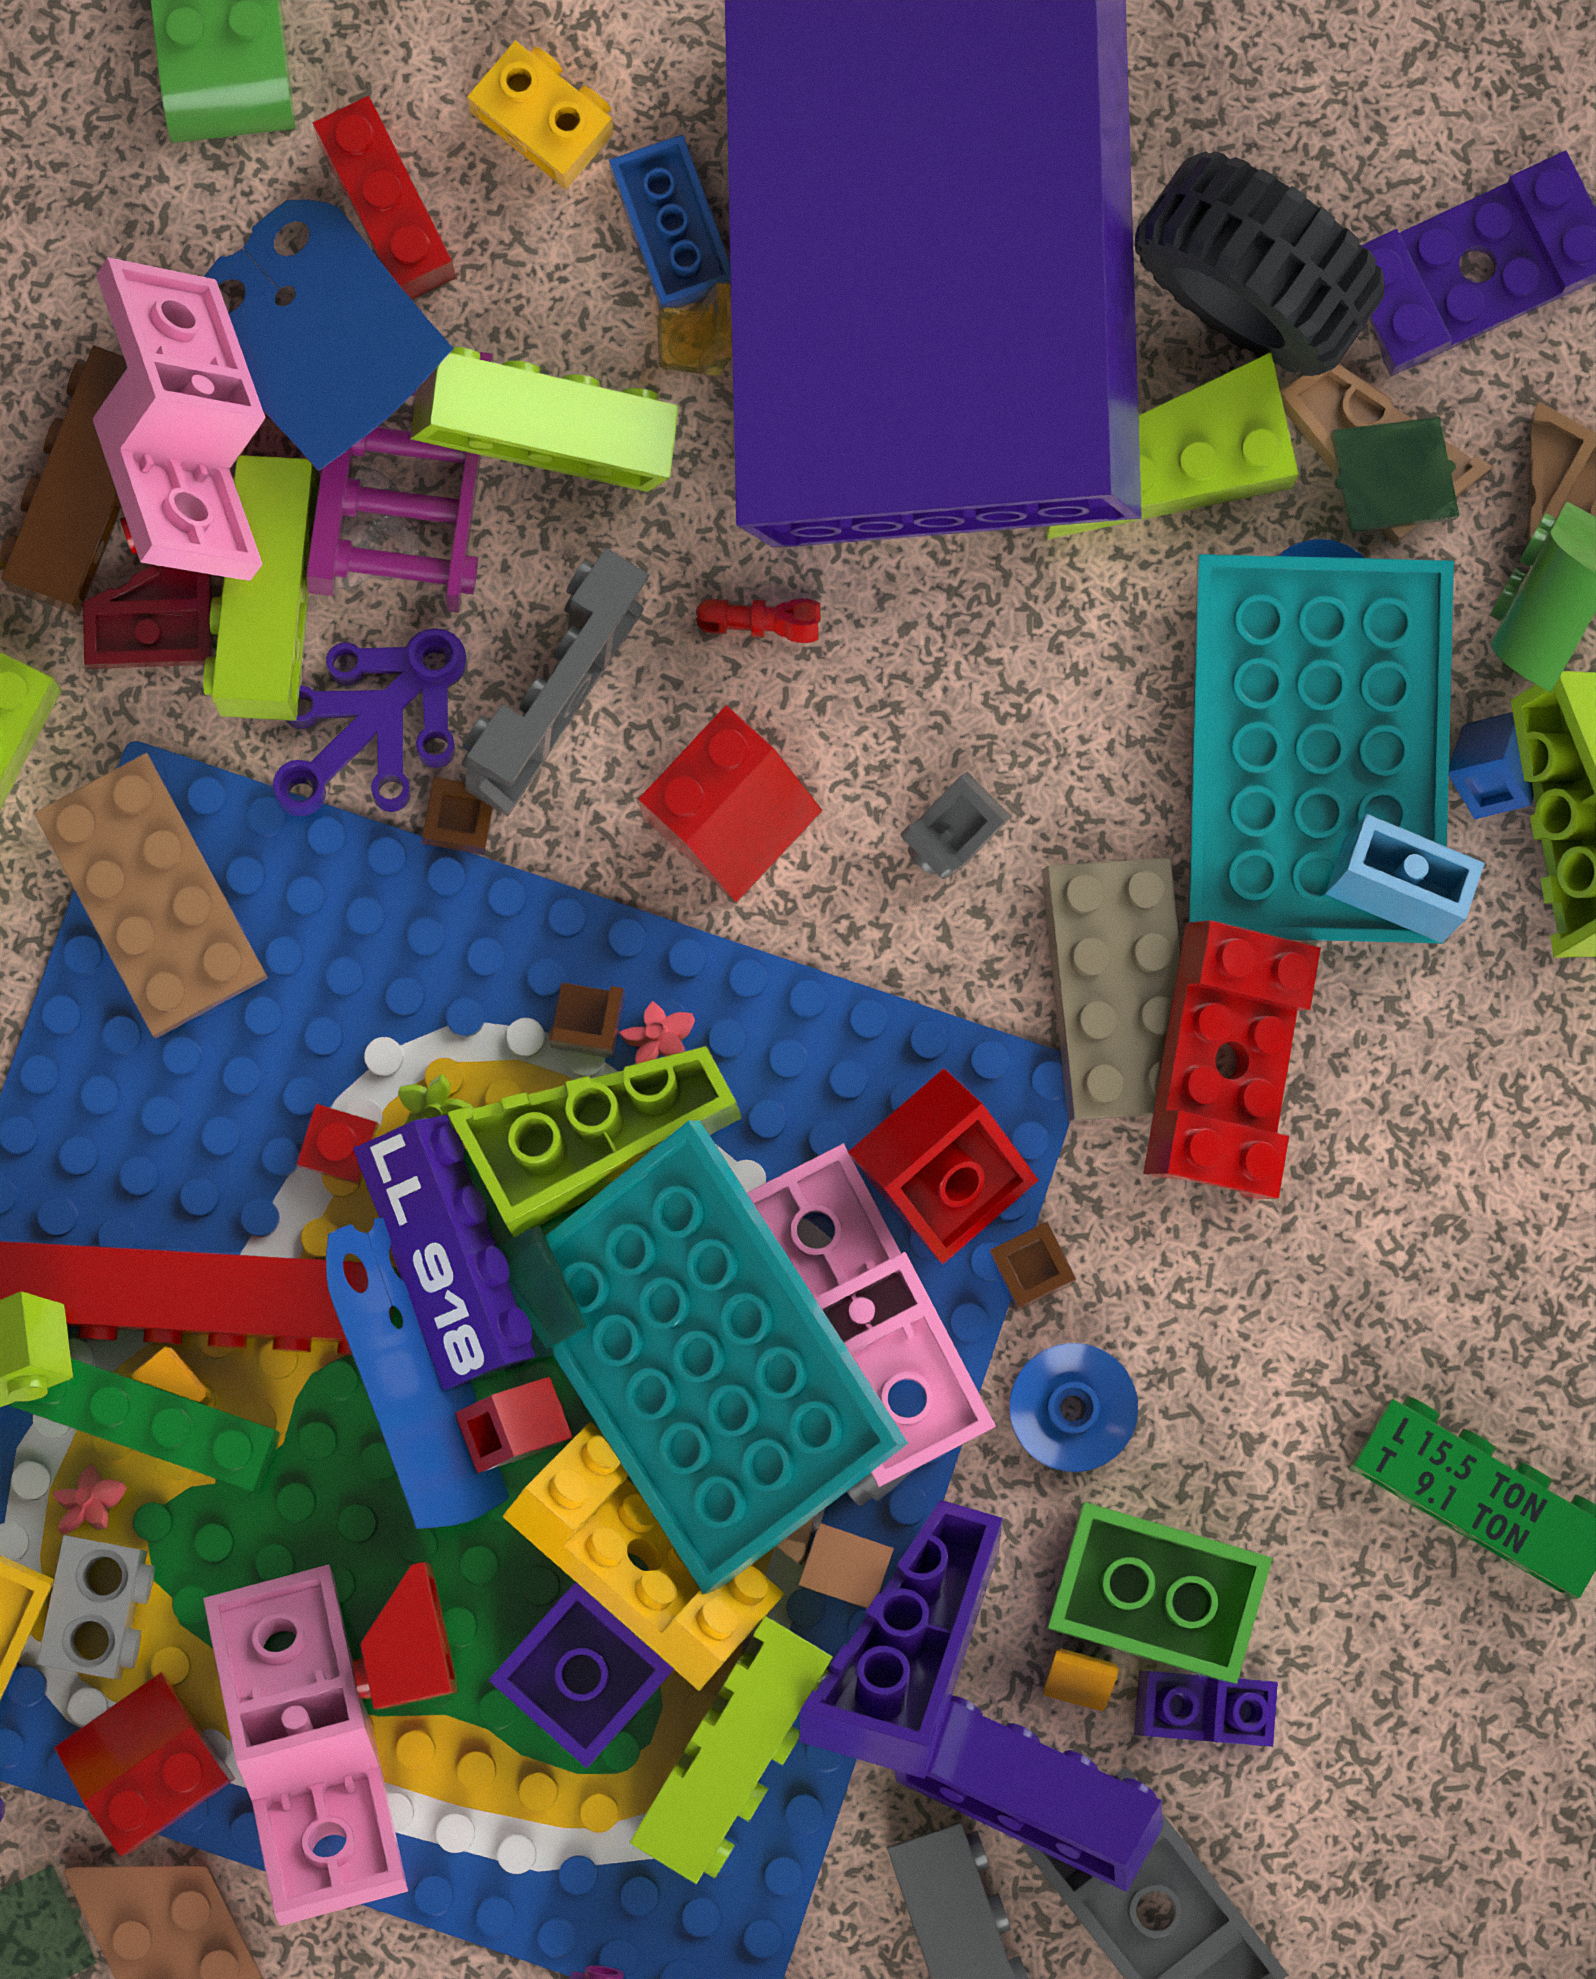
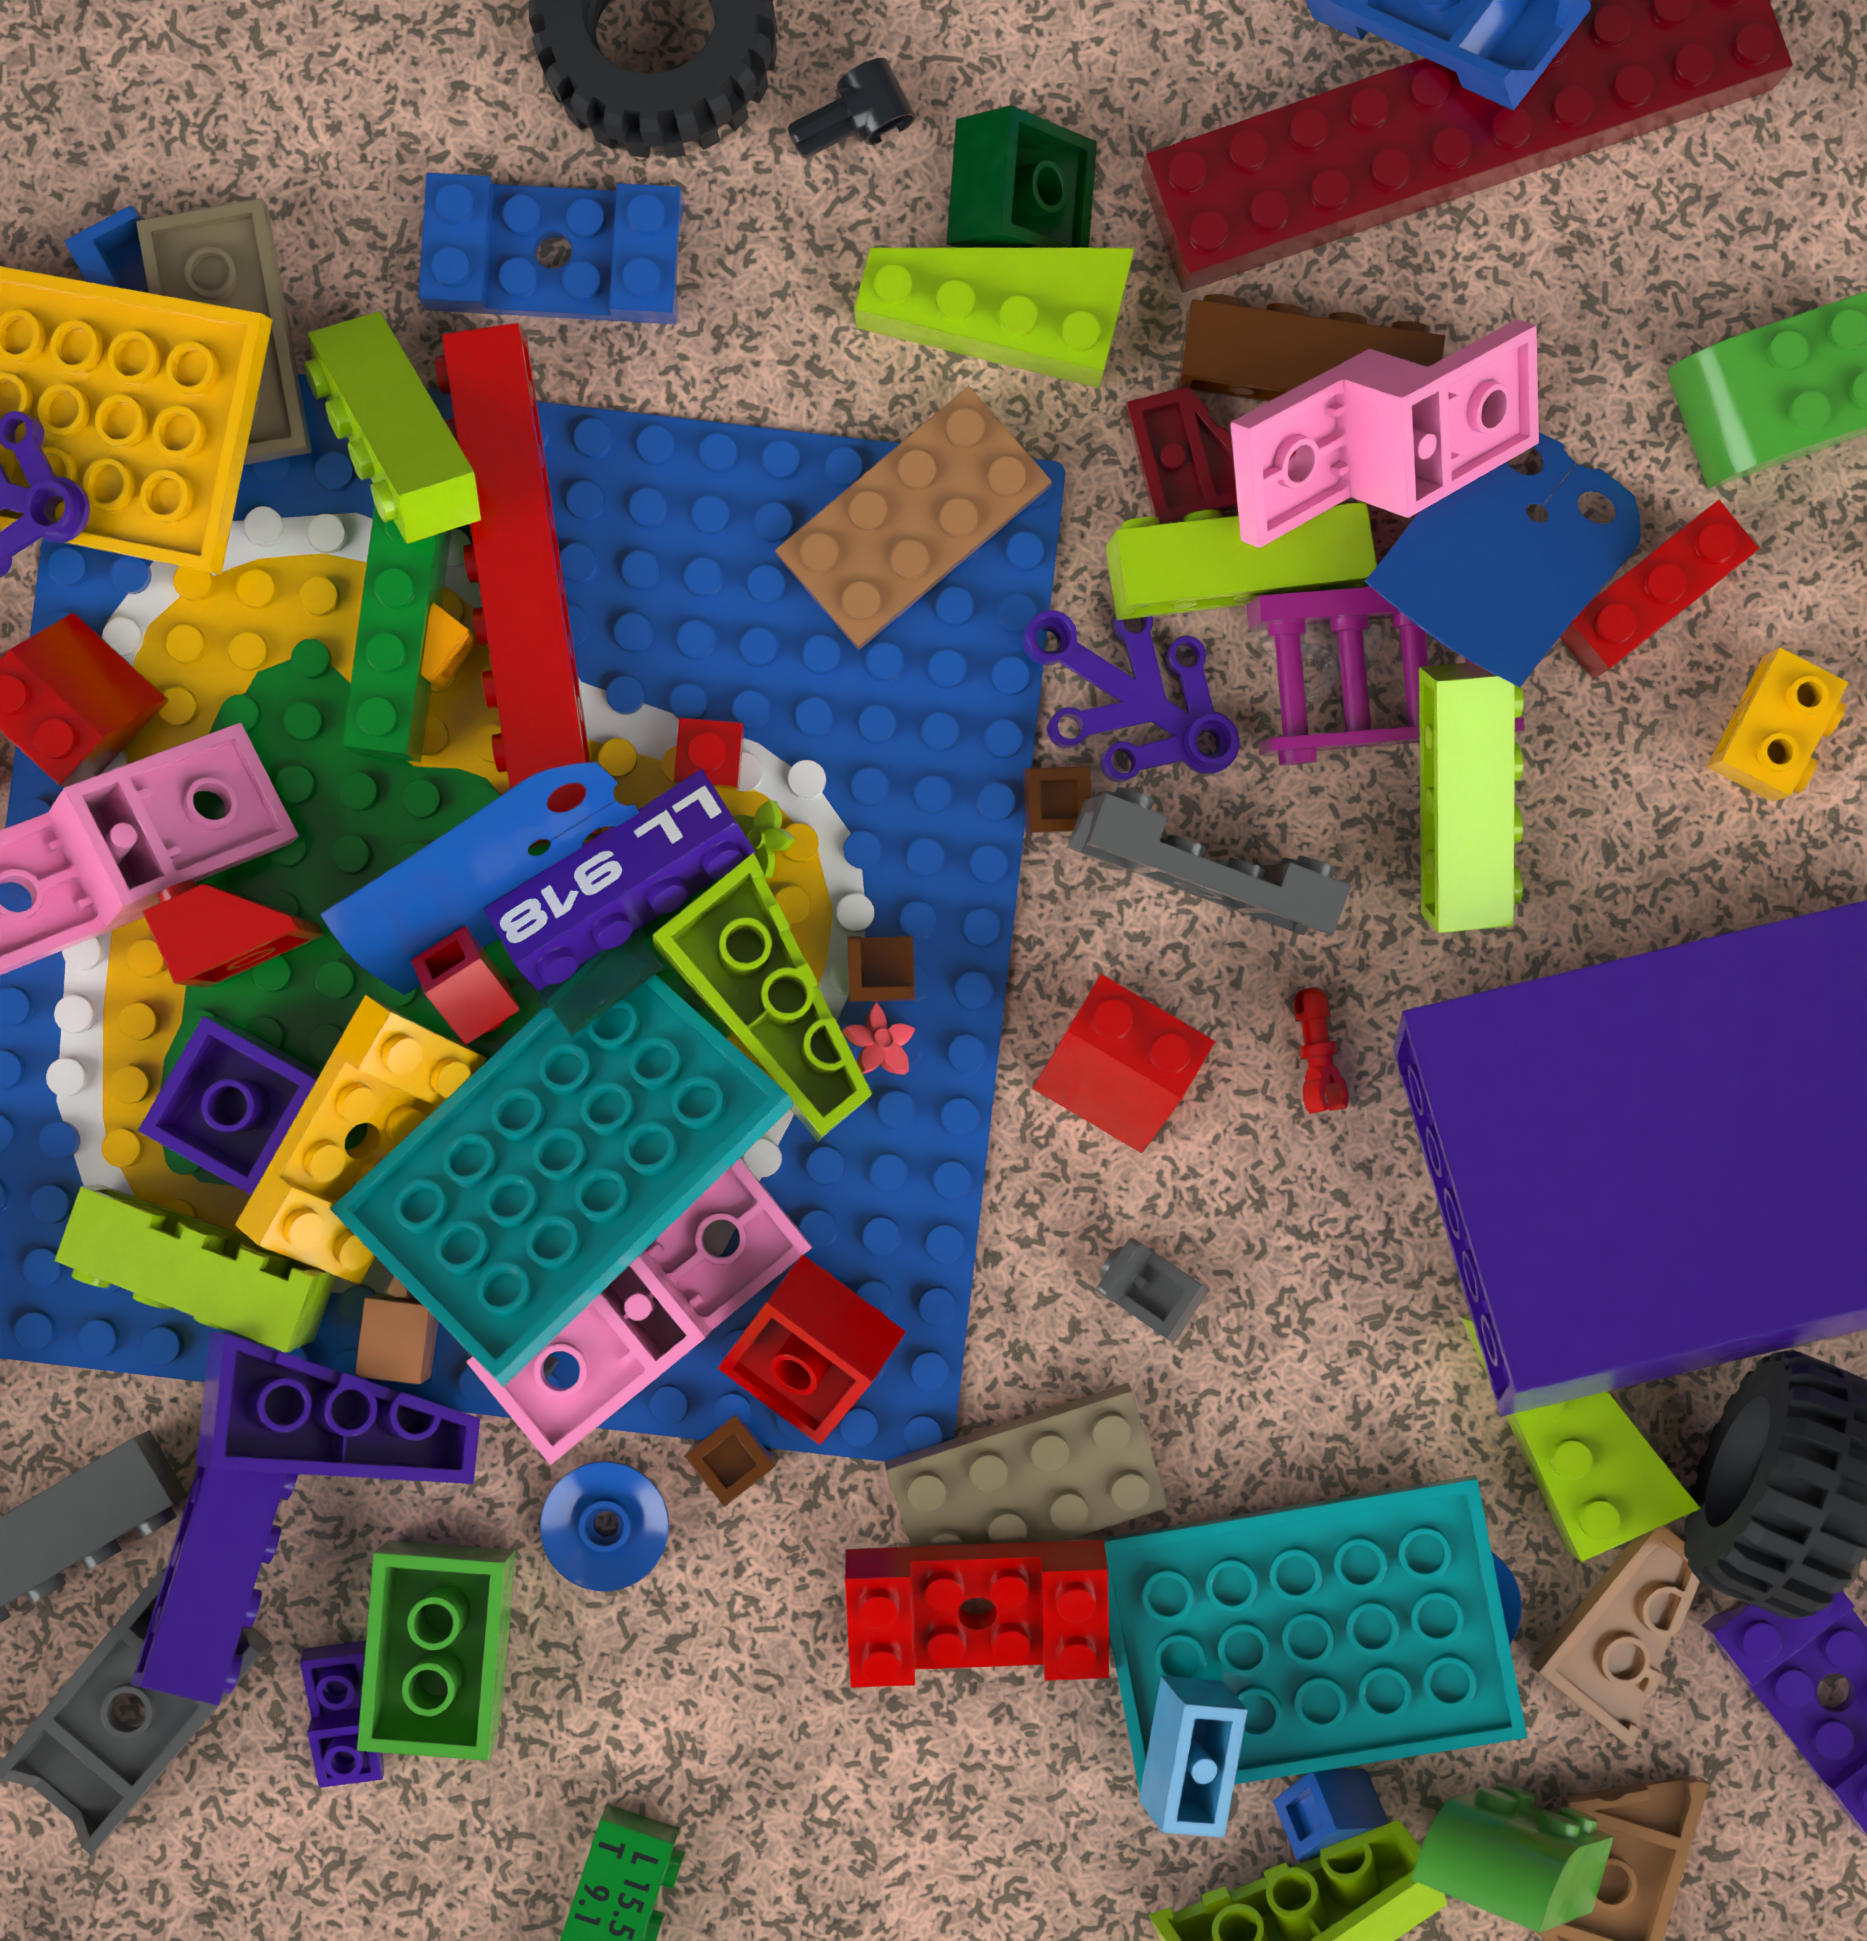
camera: 80 degrees right, 5 degrees up
light grey brick [37,1535,155,1679] -> none
coral plant [52,1463,127,1535] -> none
blue piece [609,134,731,314] -> none
clear yellow bracket [657,283,732,376] -> none
light orange slope [1043,1648,1119,1712] -> none
clear green piece [1331,417,1460,533] -> none

